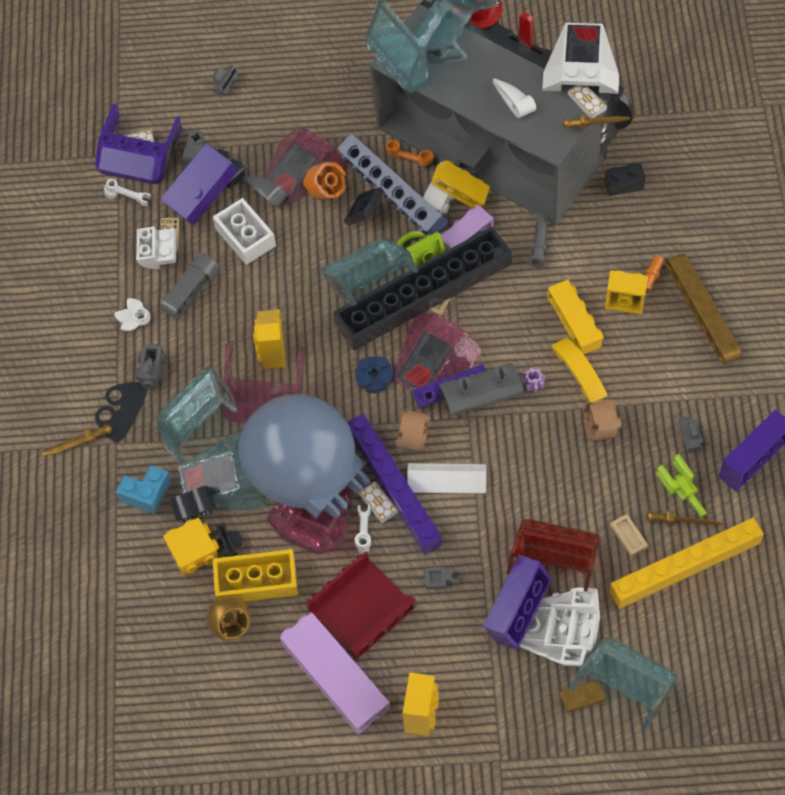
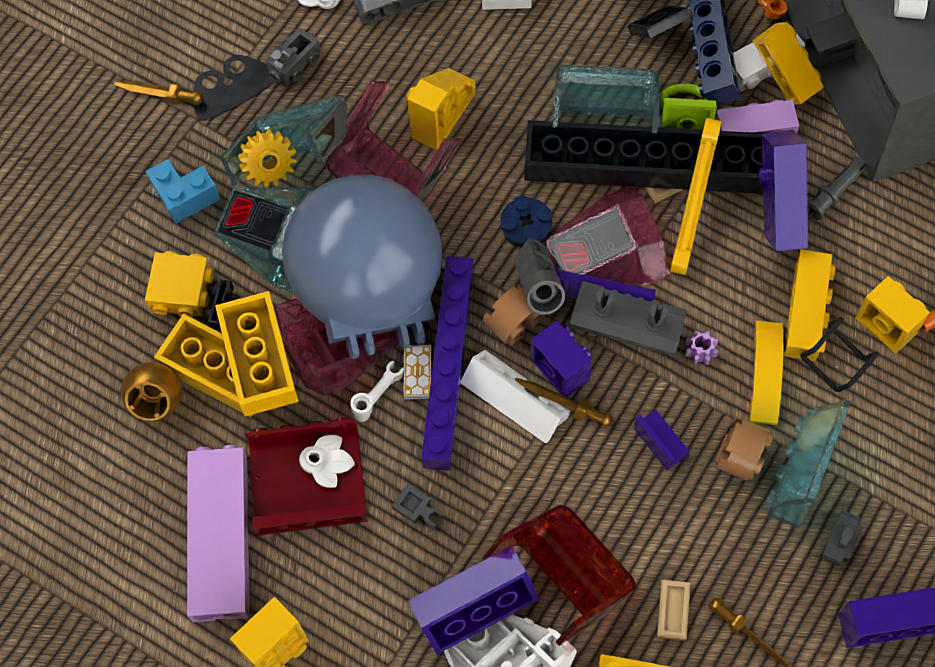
camera: 35 degrees right, 5 degrees up
black brick [170,486,217,524] -> none
lime plant [656,454,707,518] -> none
none -> yellow brick [215,291,299,417]
none -> yellow gear [238,129,297,188]
none -> white plate [299,435,355,488]
none -> dark grey beam [514,238,565,315]
none -> pearl gold sword [515,378,613,427]
none -> dark purple brick [531,321,592,397]
none -> dark purple panel [633,410,690,470]
none -> yellow piece [670,118,722,275]
none -> dark purple brick [759,131,808,251]
none -> clear light blue slope [765,400,851,528]
none -> black piece [800,317,879,392]

